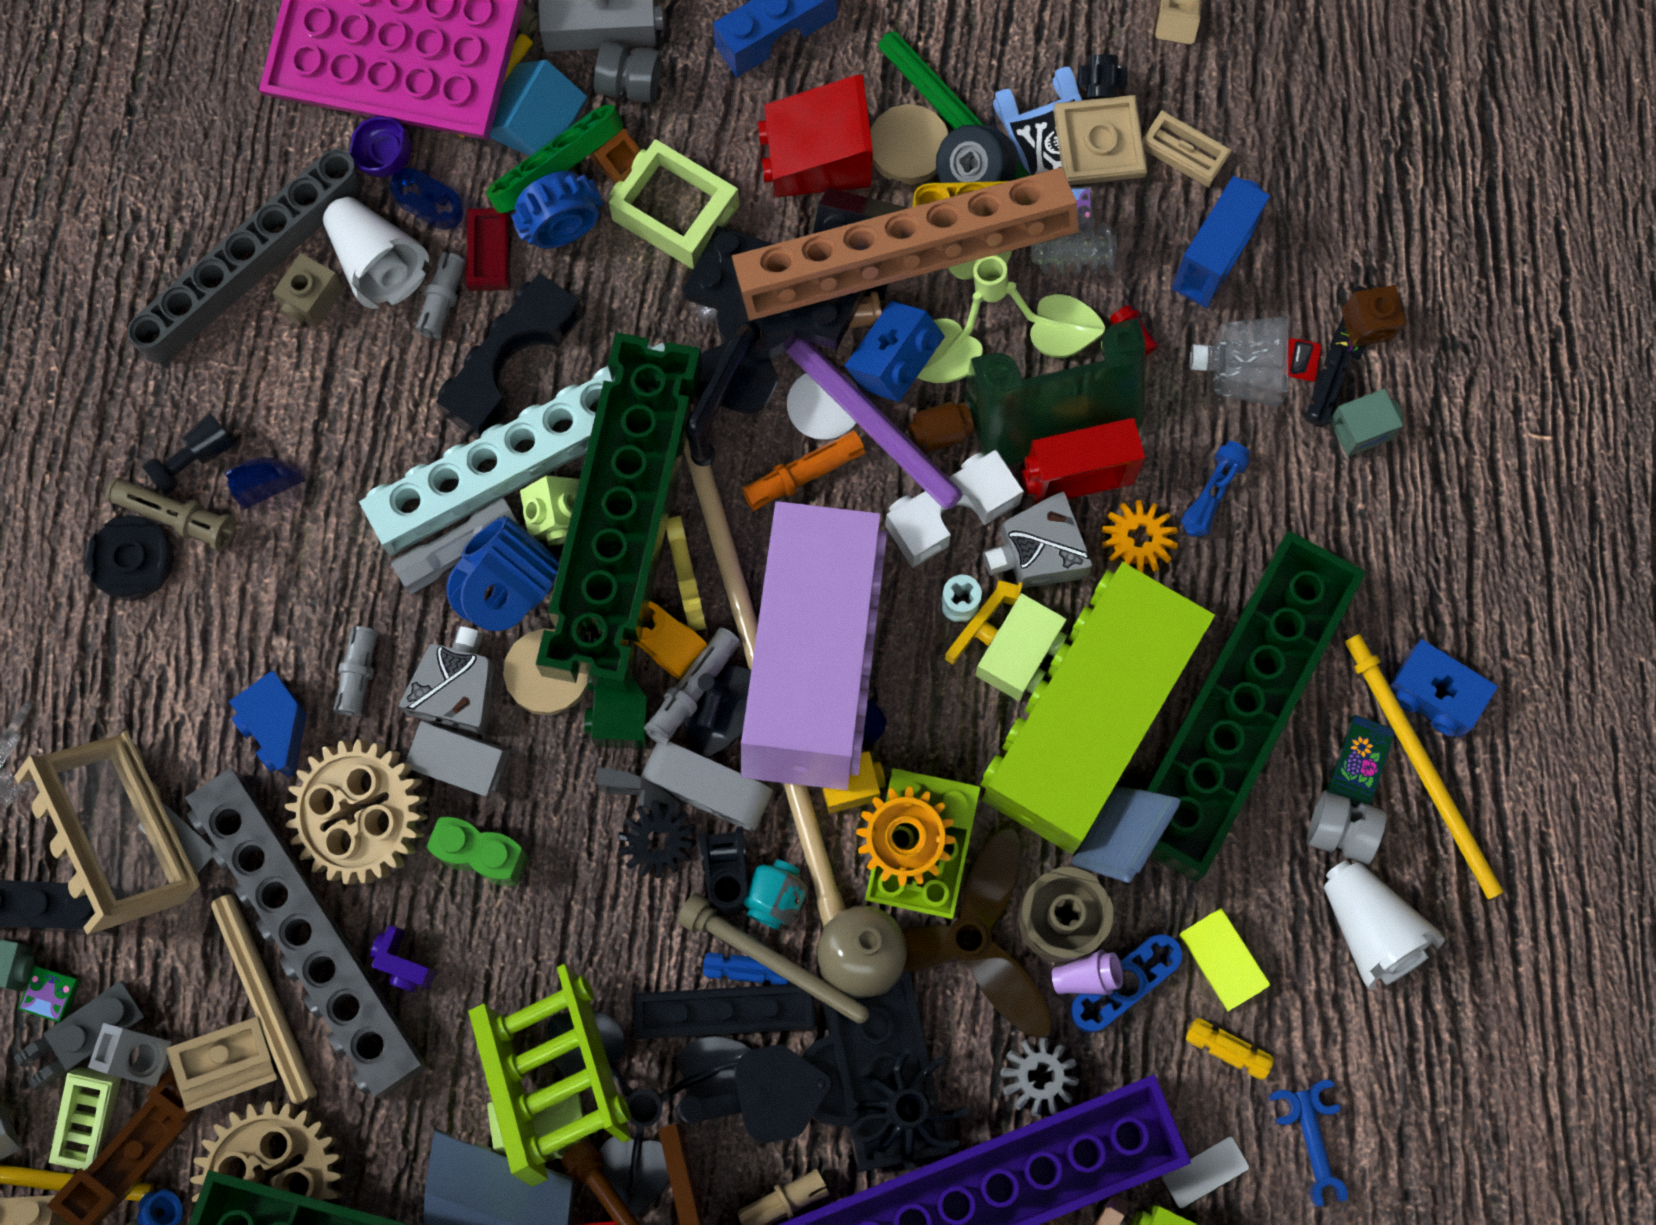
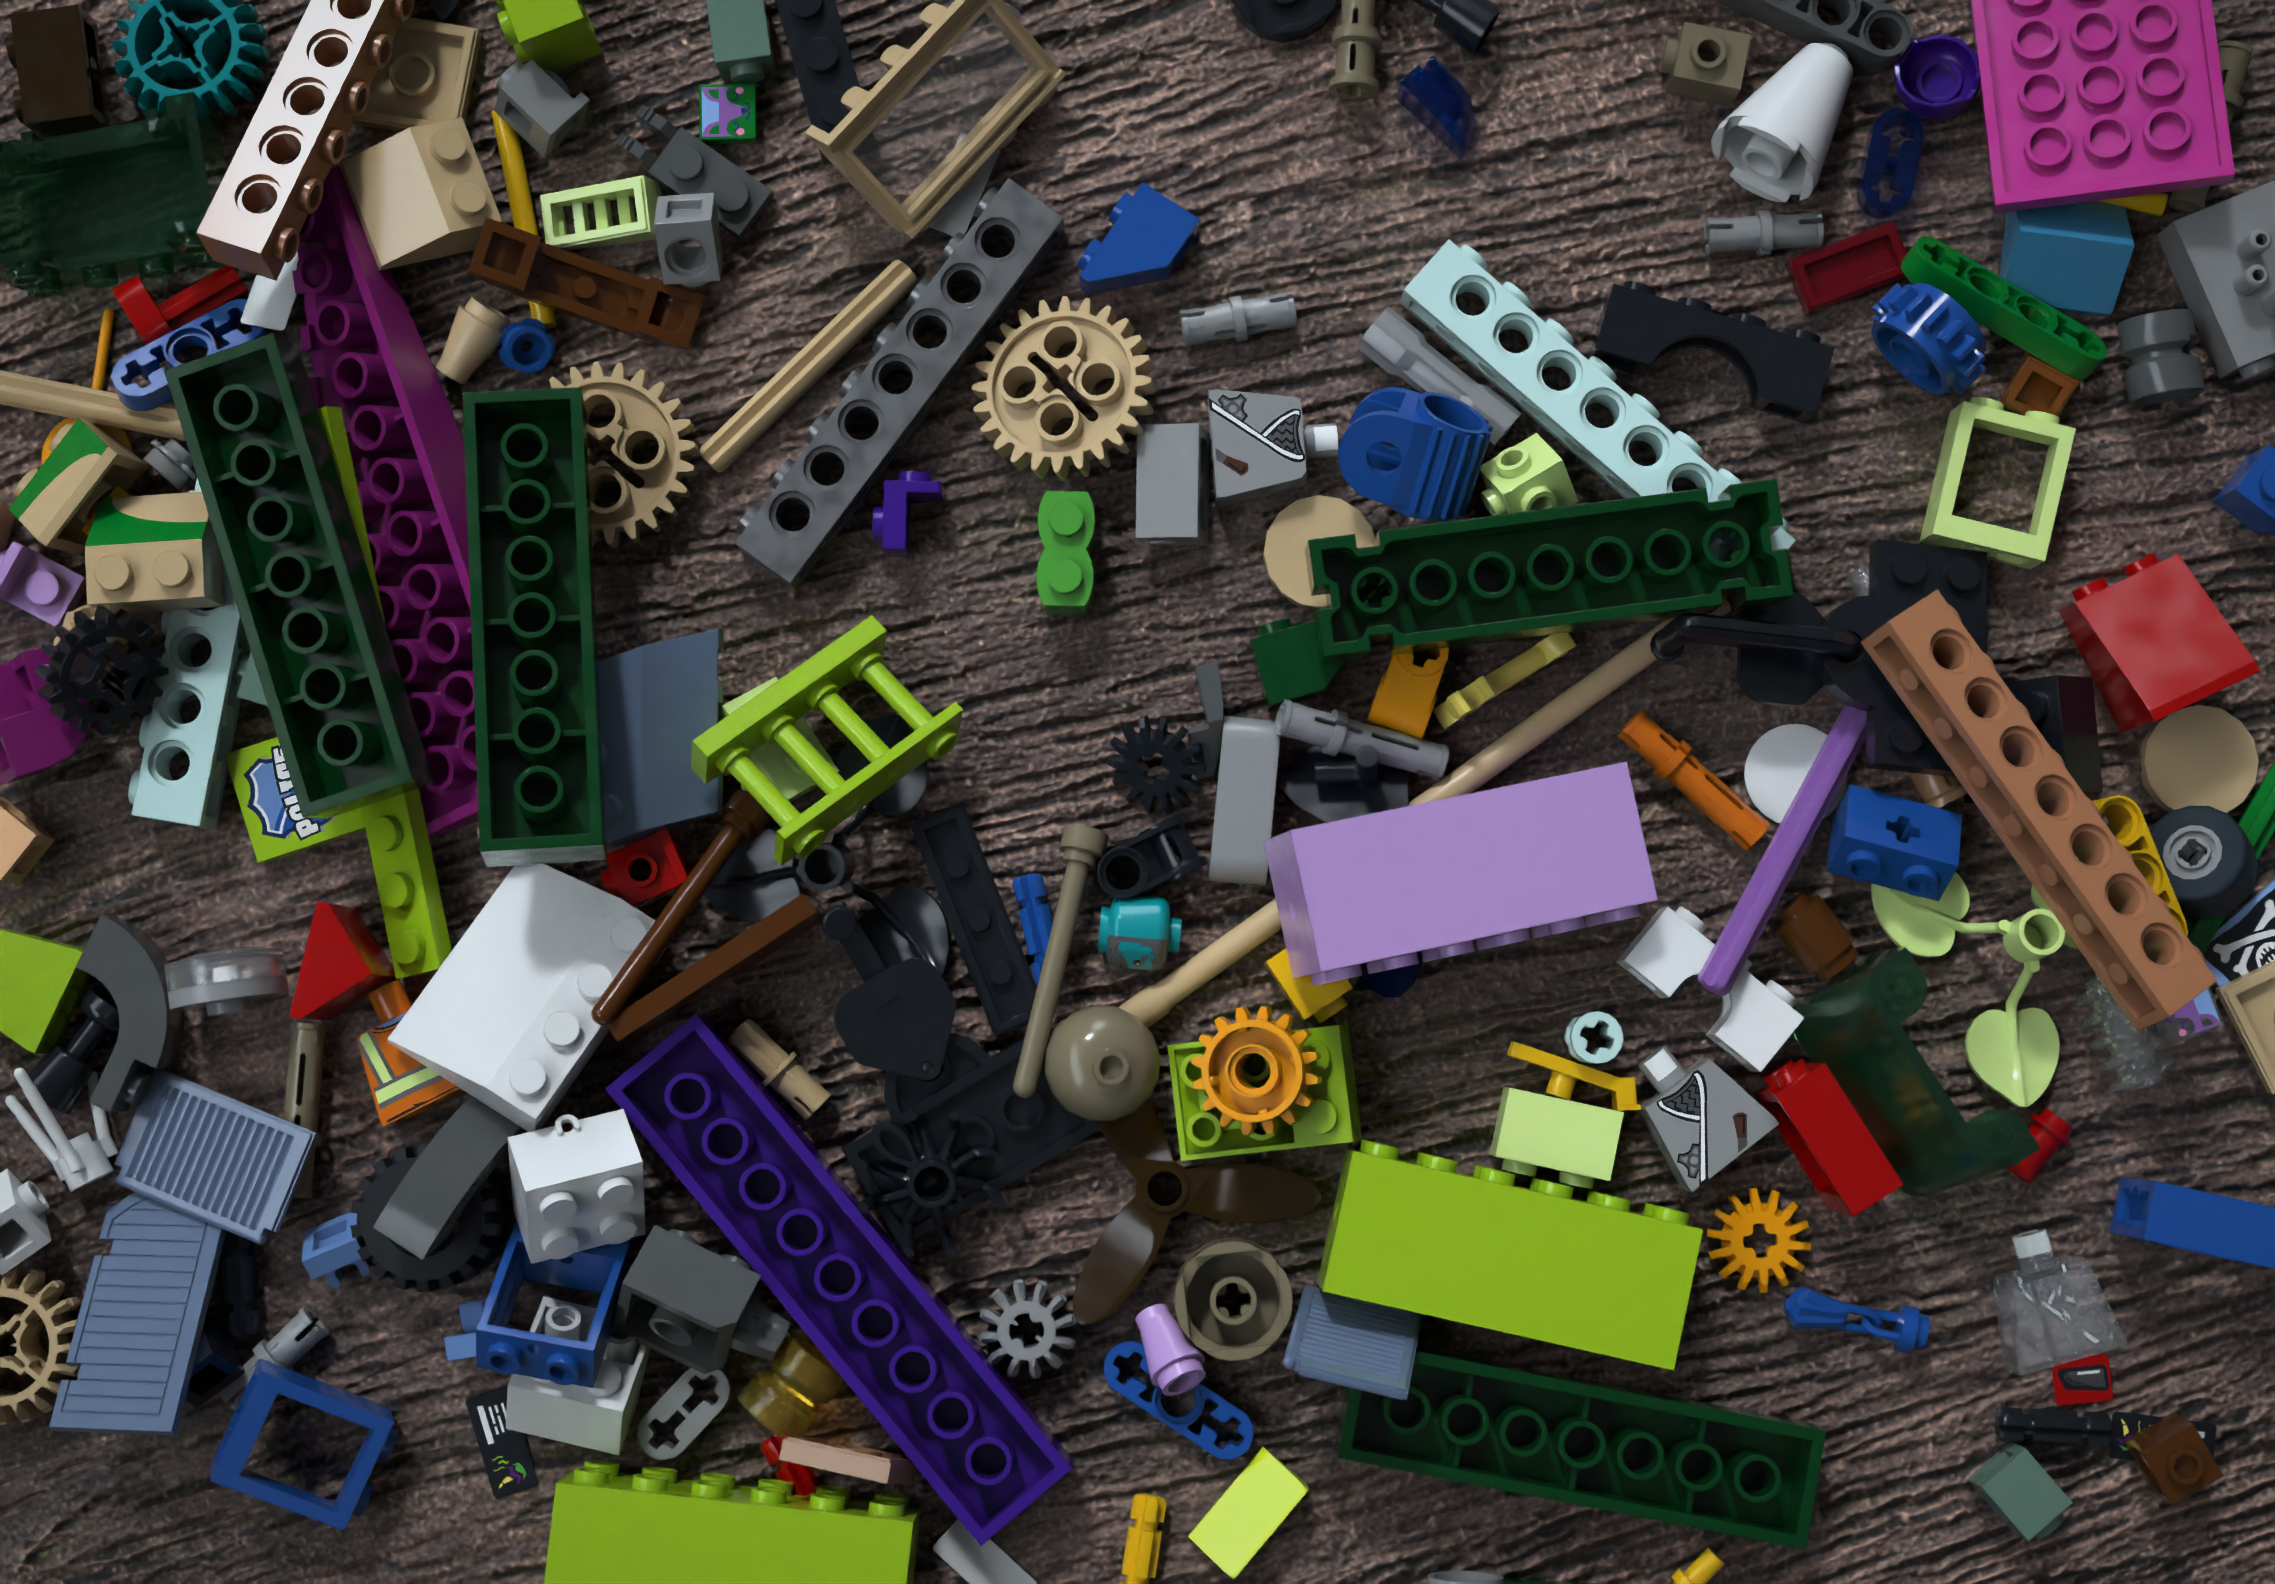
camera: 75 degrees right, 10 degrees up
tan plate [166,1017,277,1112] -> none

